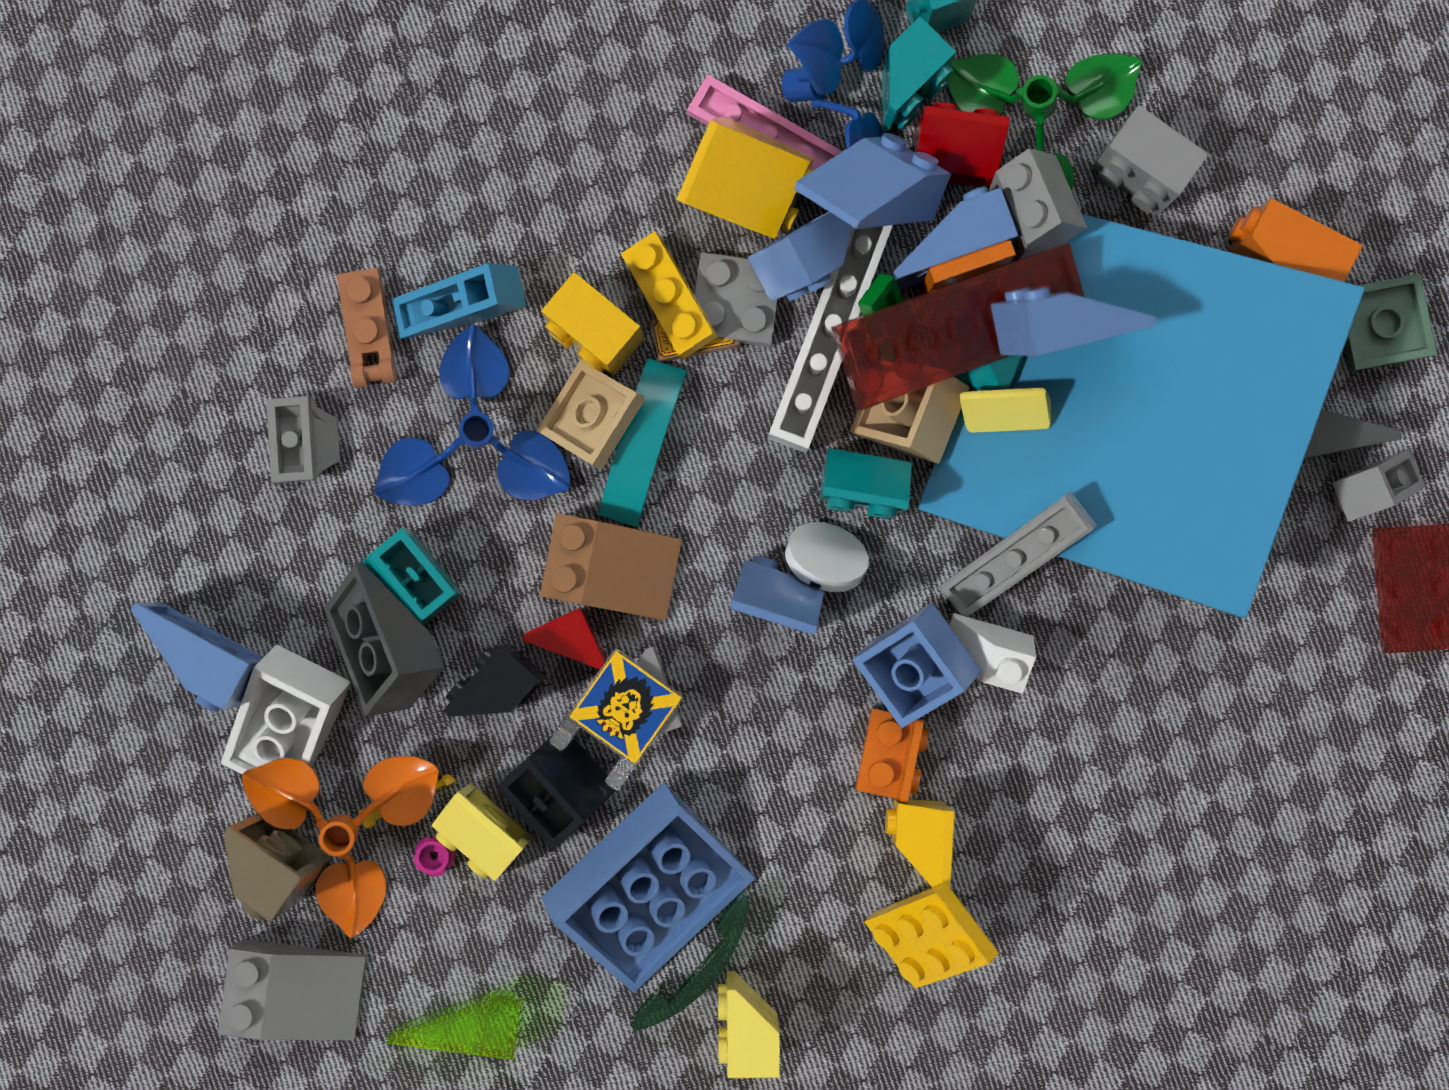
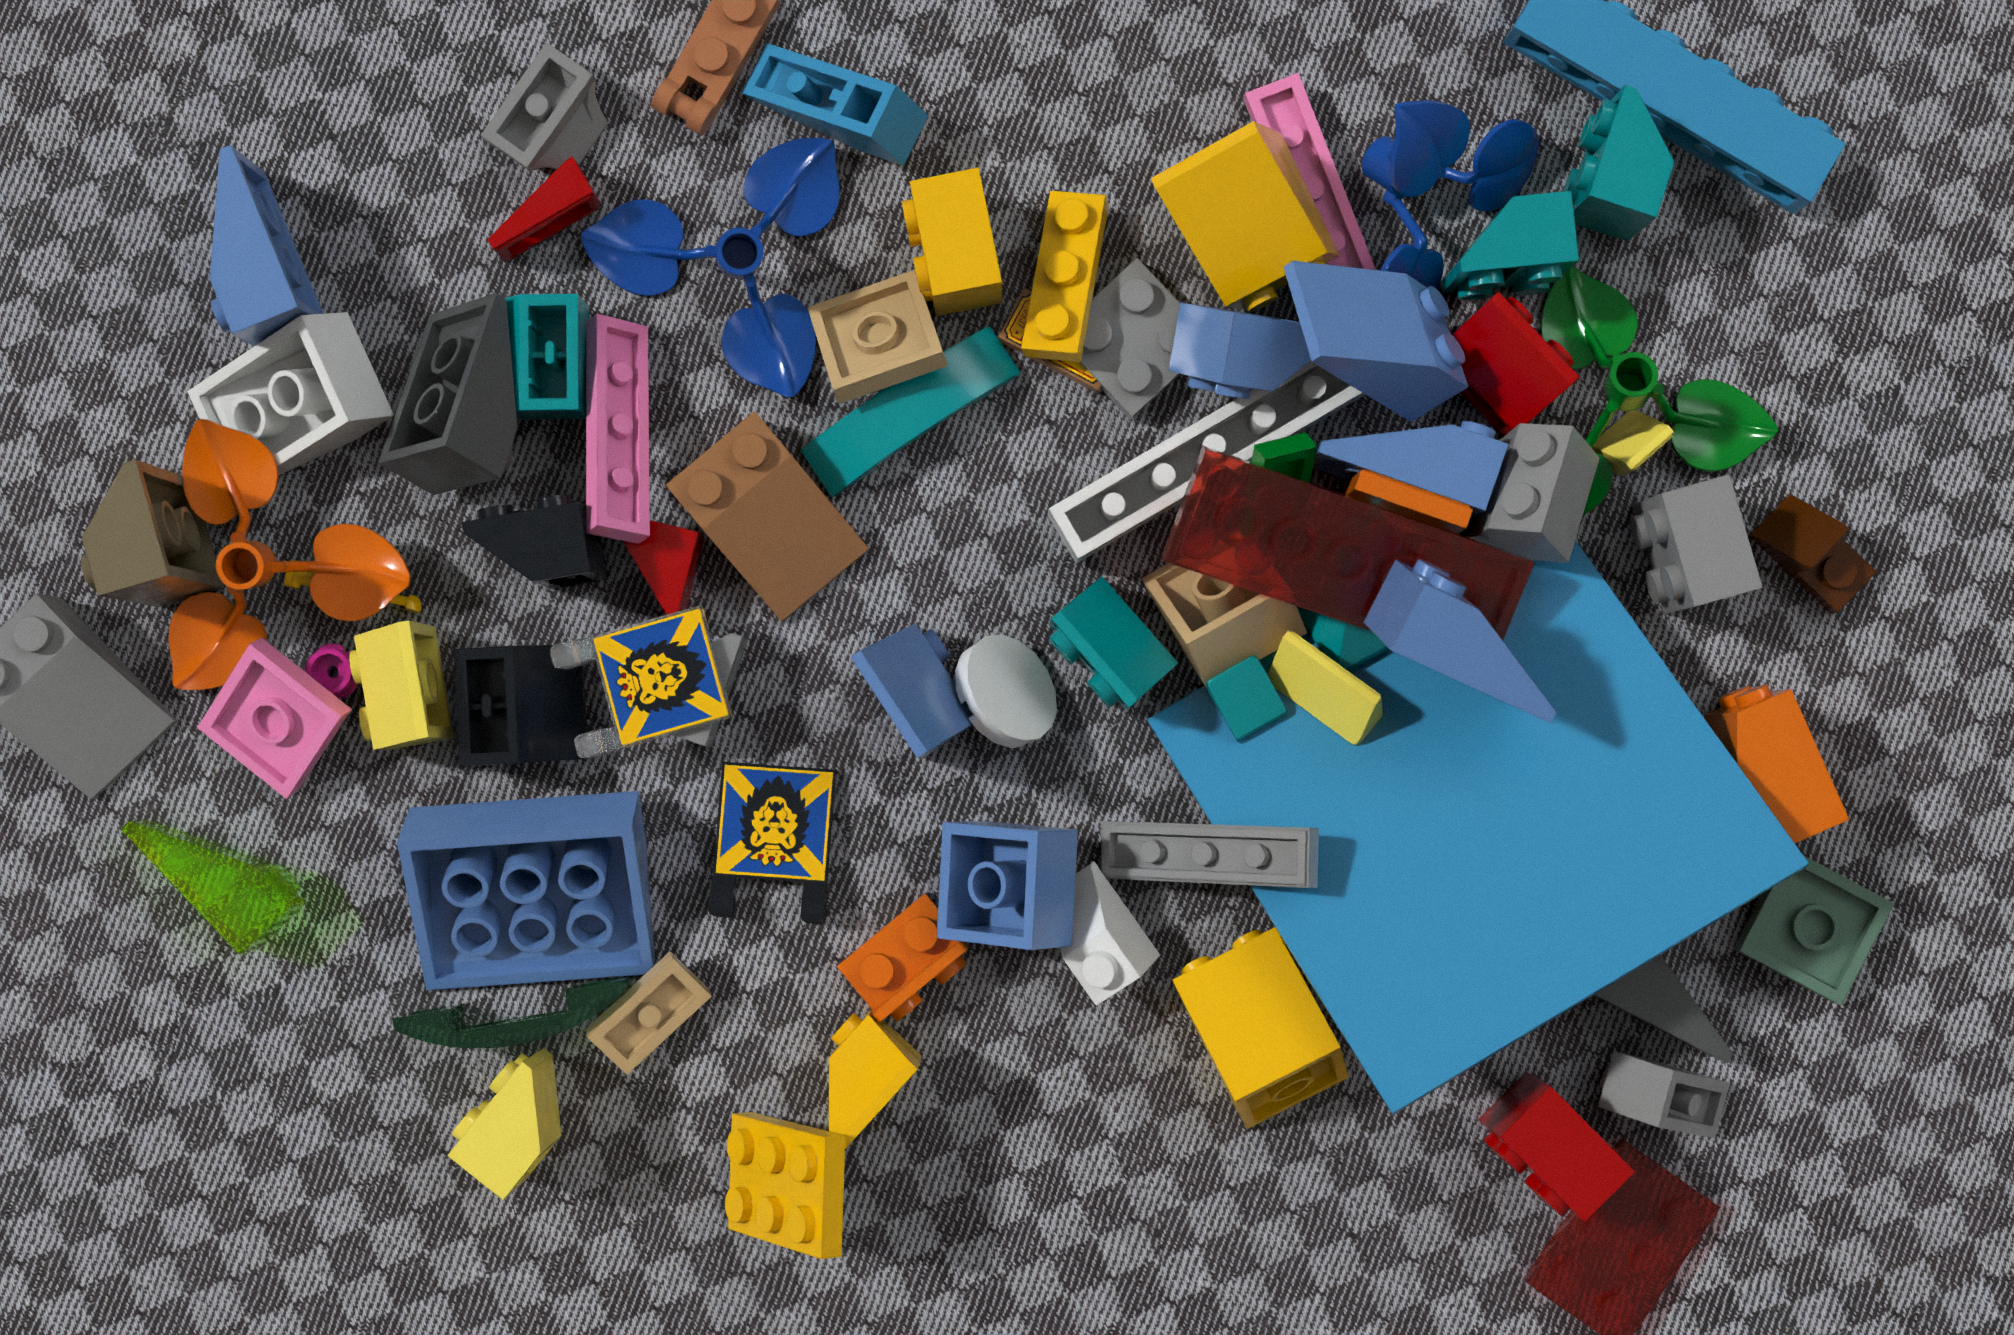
camera: 35 degrees right, 0 degrees up
none -> bright pink plate [197,638,352,799]
none -> red slope [487,156,602,262]
none -> tan plate [585,951,712,1075]
none -> bright pink plate [586,313,650,544]
none -> flag [708,762,837,924]
none -> yellow slope [1172,927,1348,1129]
none -> teal slope [1206,655,1288,742]
none -> red brick [1478,1072,1635,1222]
none -> light yellow slope [1593,411,1674,476]
none -> reddish brown slope [1748,494,1877,614]

